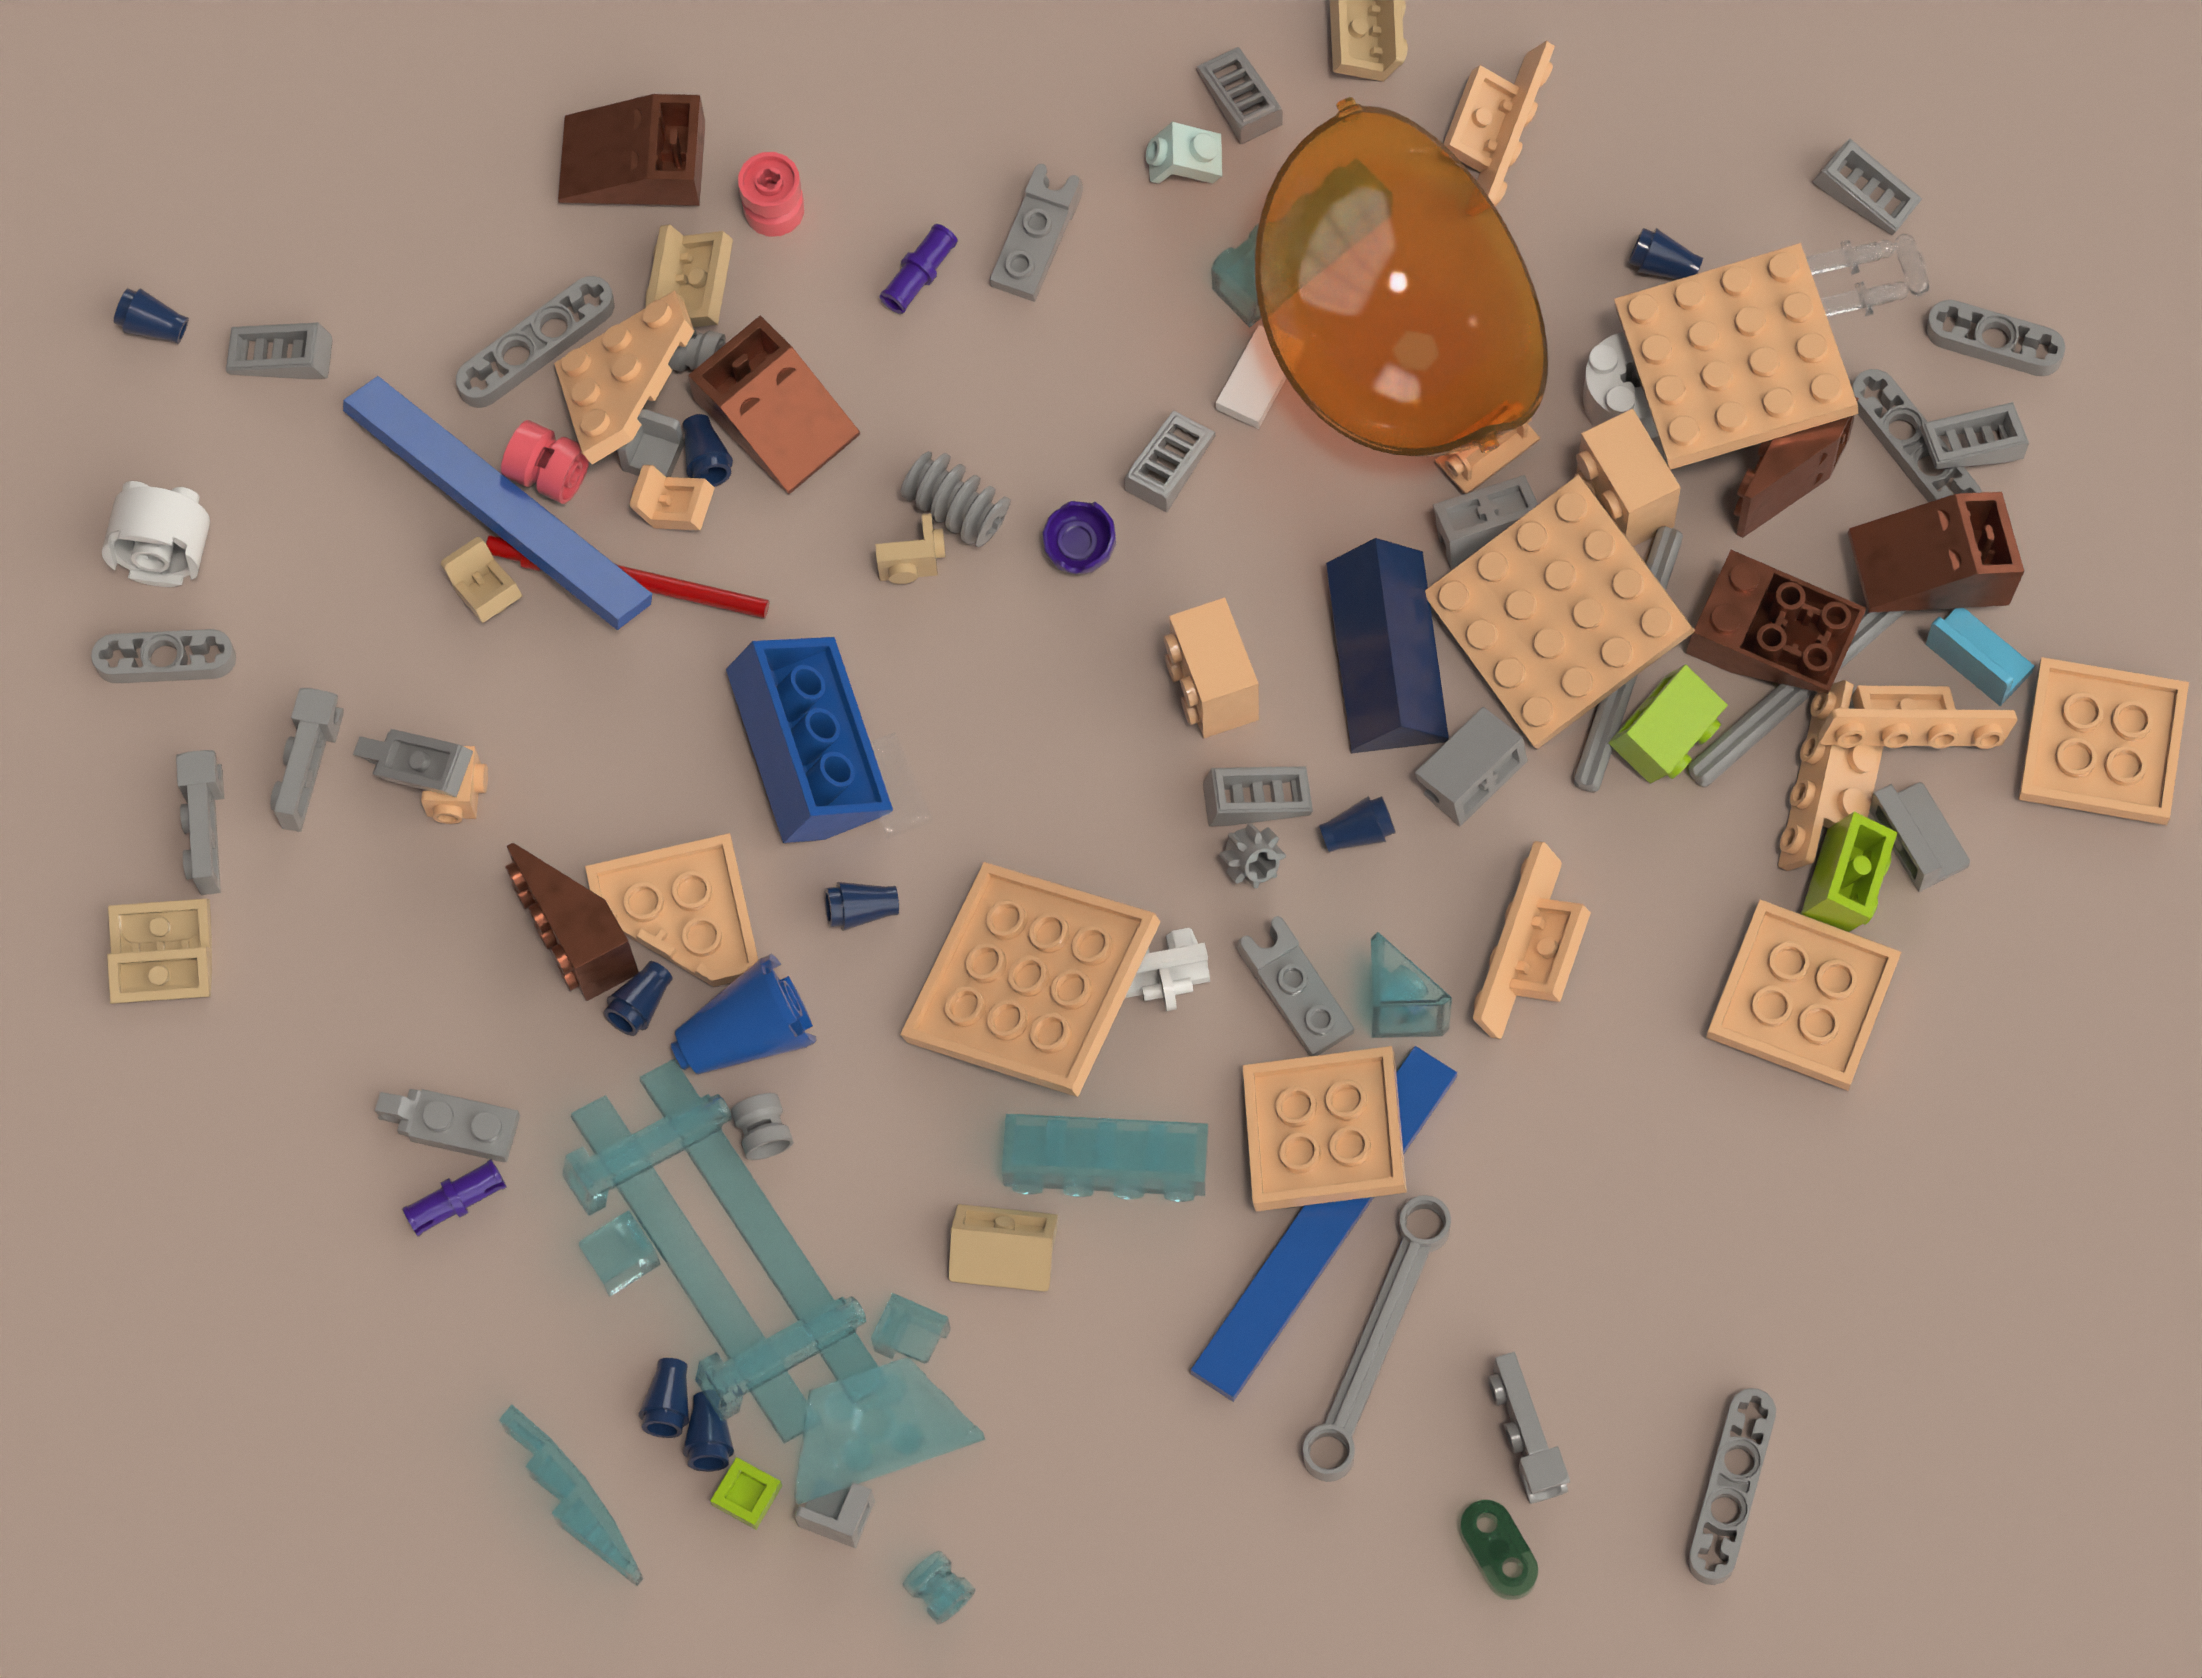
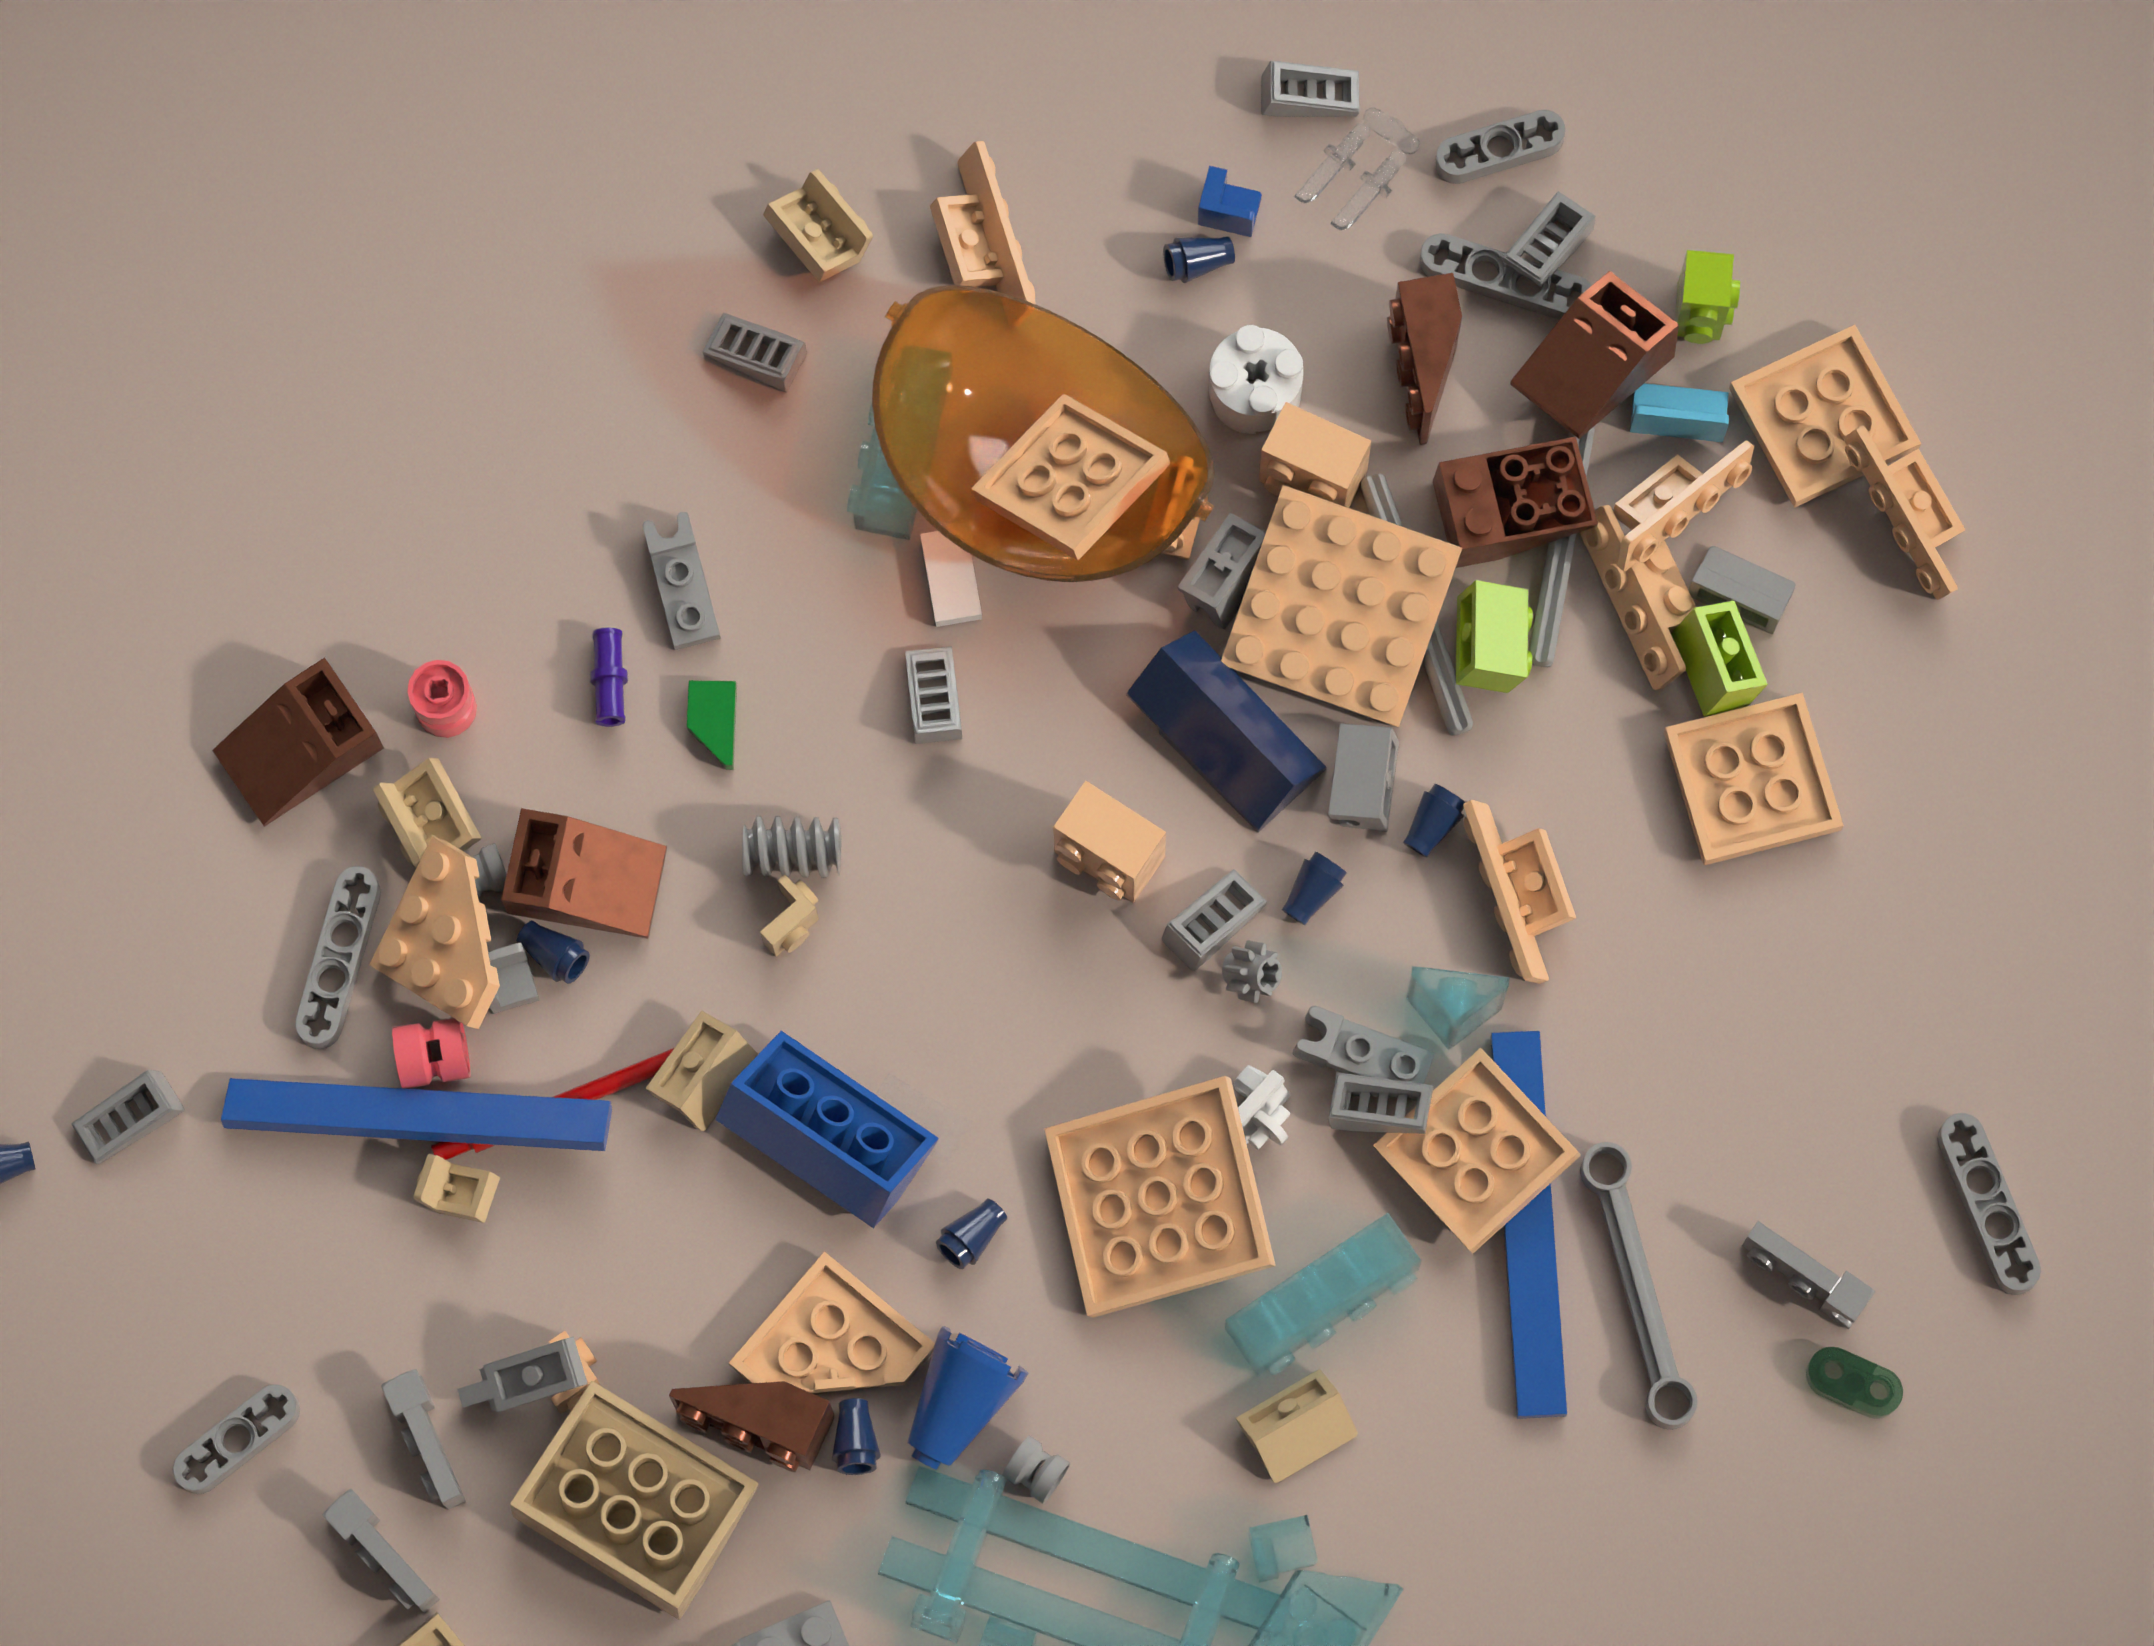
camera: 40 degrees left, 5 degrees up
white brick [102,481,210,587] -> none
light nougat bracket [630,465,715,530] -> none
dark purple hair [1042,501,1116,574] -> none
light aqua bracket [1146,122,1222,184] -> none
light nougat plate [1614,243,1859,470] -> none
none -> tan slope [510,1381,759,1620]
none -> tan panel [646,1010,758,1131]
none -> green tile [687,680,737,770]
none -> light nougat plate [971,393,1171,561]
none -> blue panel [1198,165,1262,237]
none -> light grey slope [1329,1073,1433,1134]
none -> dark blue cone [1403,783,1466,858]
none -> lime brick [1675,250,1740,344]
none -> light nougat bracket [1844,425,1965,600]

